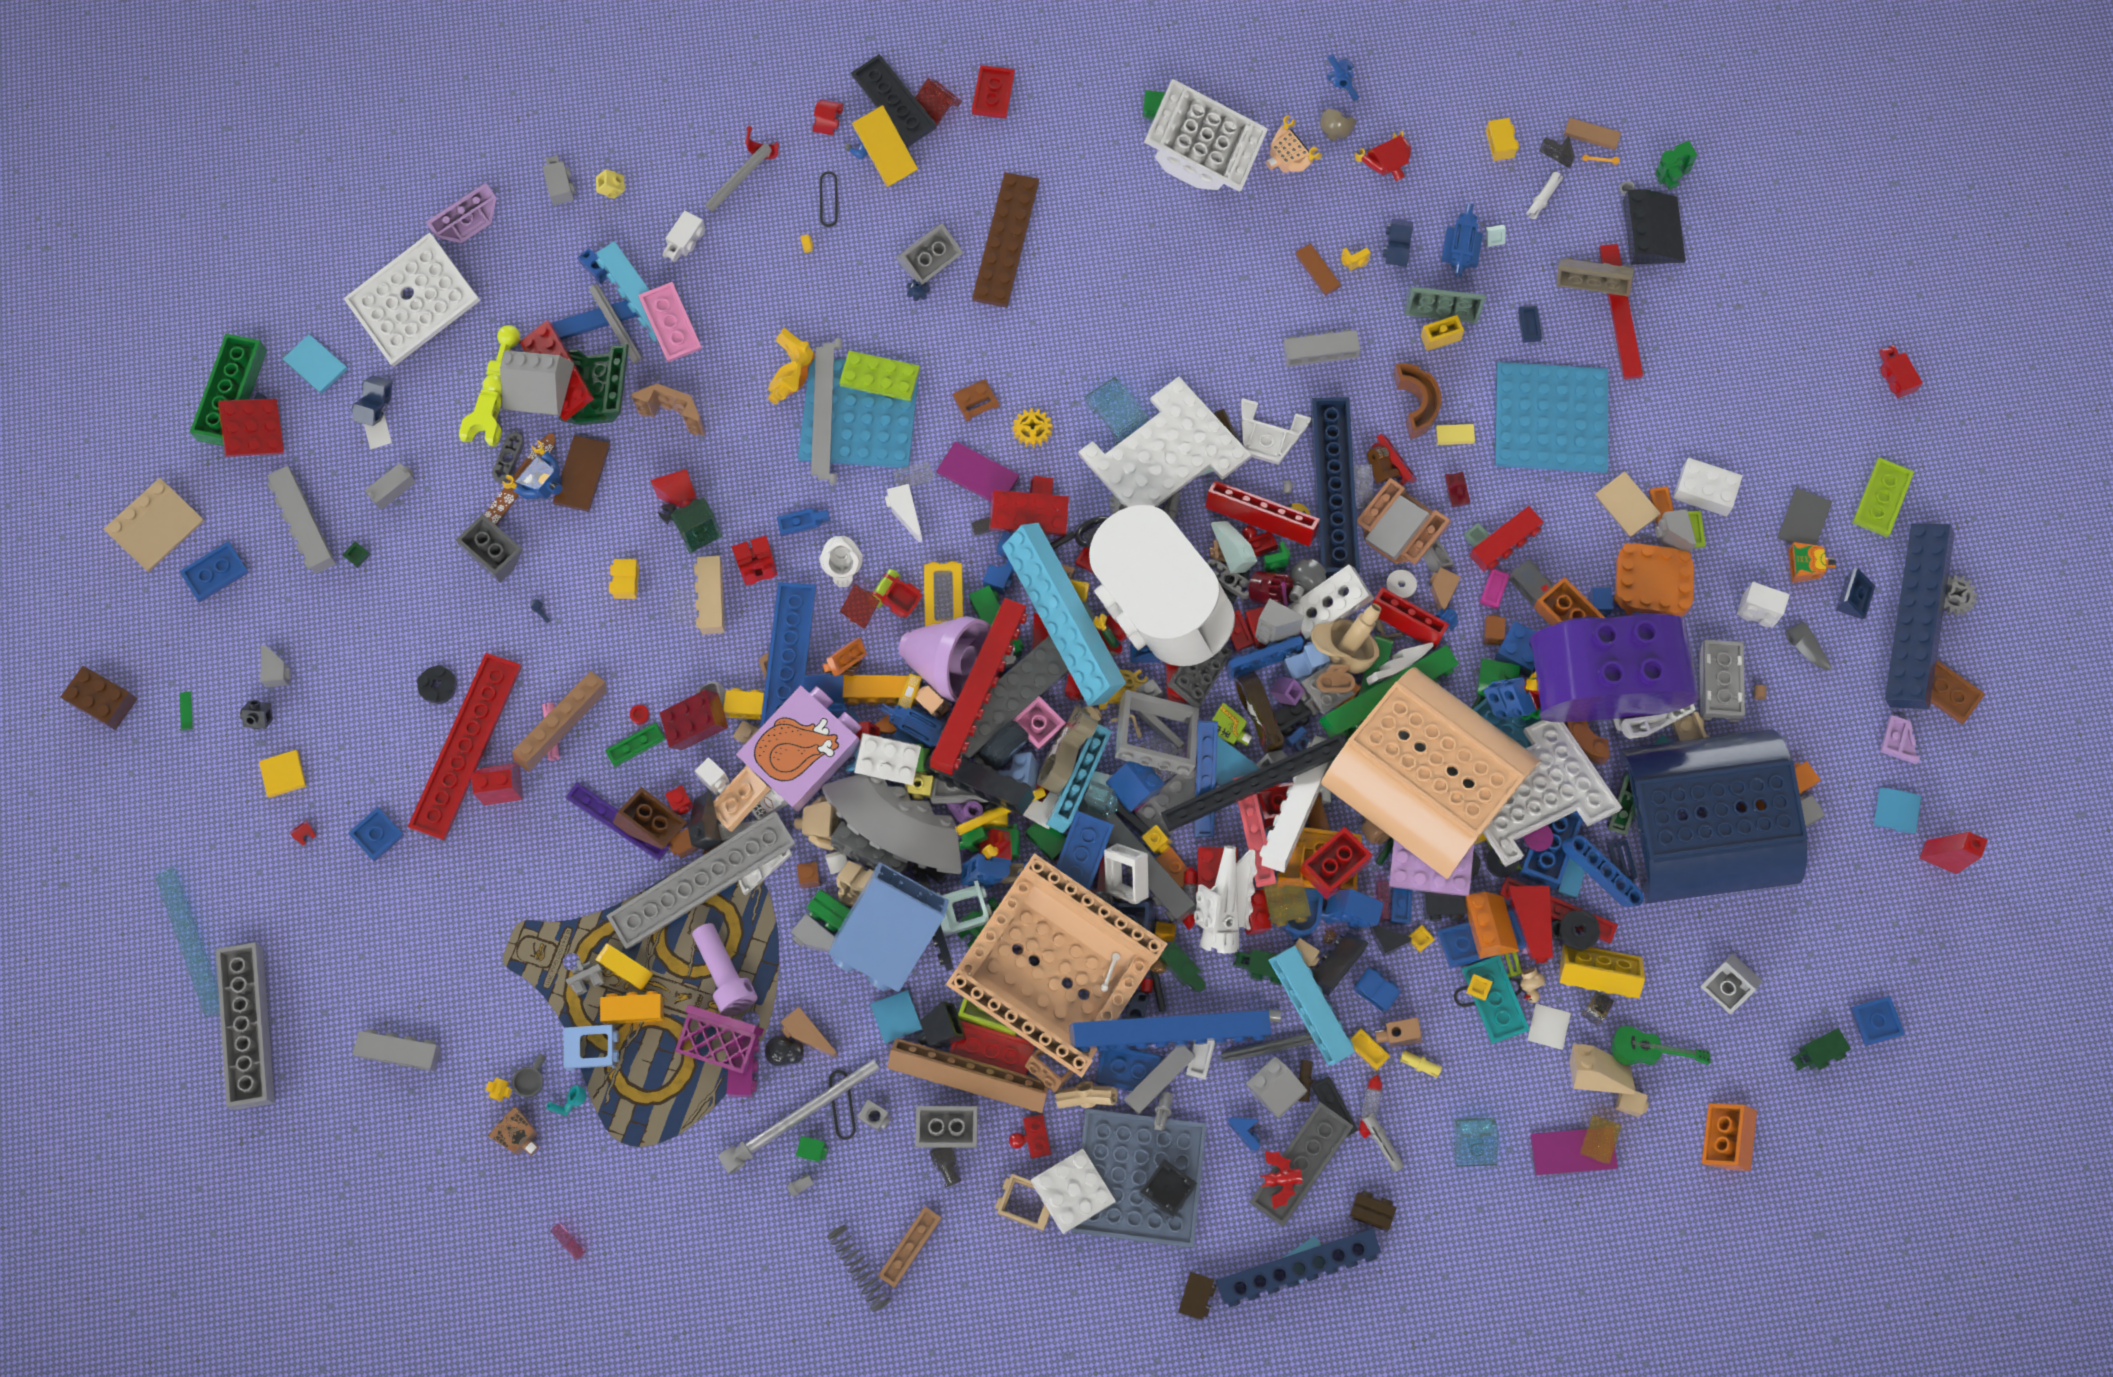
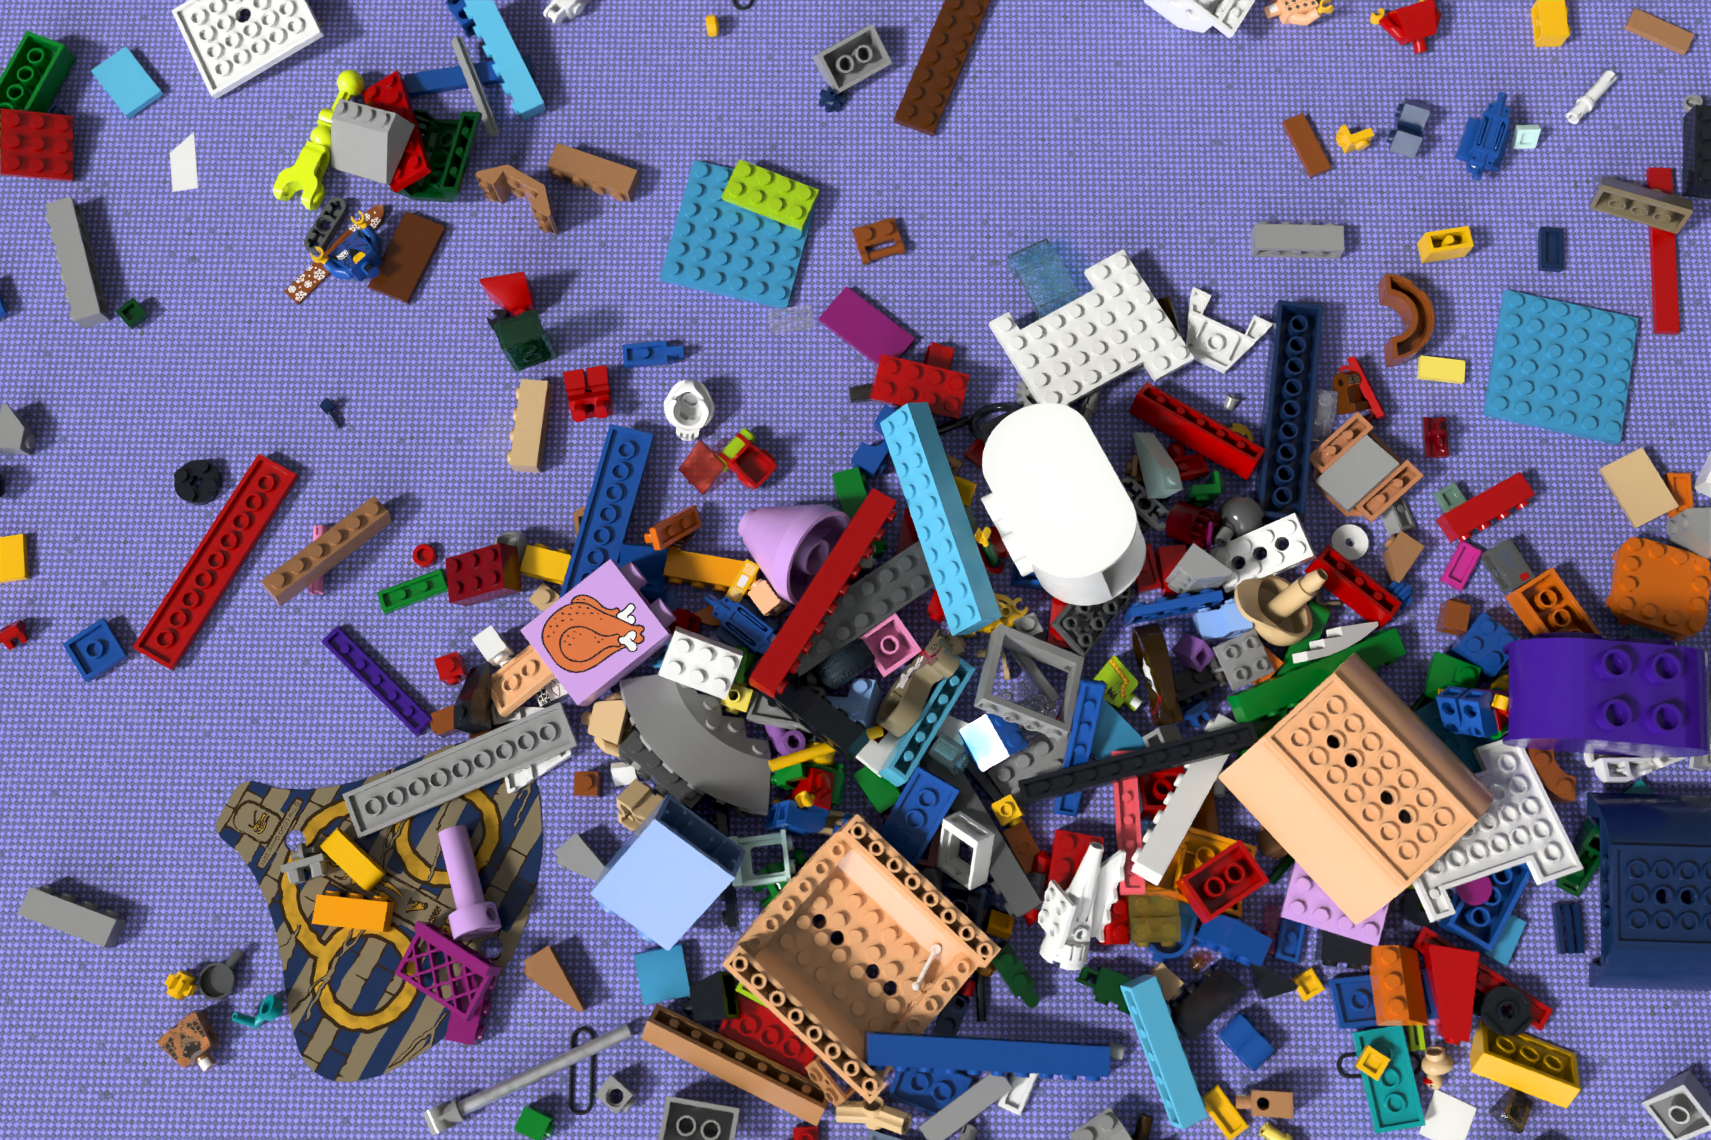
camera: 10 degrees right, 5 degrees up
dark blue brick [351,375,393,426] -> none
light grey brick [364,463,416,510] -> none
dark grey slope [456,514,523,583] -> none
slope [471,763,523,806] -> none
light blue window [564,1025,619,1071] -> none
yellow brick [609,559,639,599] -> none
reddish brown slope [613,787,687,849] -> none
bright pink plate [638,282,702,362] -> none
black hair [765,1036,804,1066] -> none
yellow hips [767,328,815,405] -> none
green brick [807,889,850,933] -> none
light grey piece [811,338,842,485] -> none
white slope [885,484,923,542] -> none
piece [924,561,964,627] -> none
yellow gear [1012,408,1053,448] -> none
dark grey axle [1222,1033,1315,1062] -> none
medium nougat bracket [1316,665,1355,693] -> none
sand green slope [1405,287,1486,324] -> none
clear smoke slope [1539,136,1575,168] -> none
blue beam [1562,835,1644,908] -> none
light orange hinge [1582,154,1620,165] -> none
blue brick [1588,587,1613,617] -> none
tan bracket [1671,712,1710,741] -> none
none -> medium nougat brick [547,143,640,202]

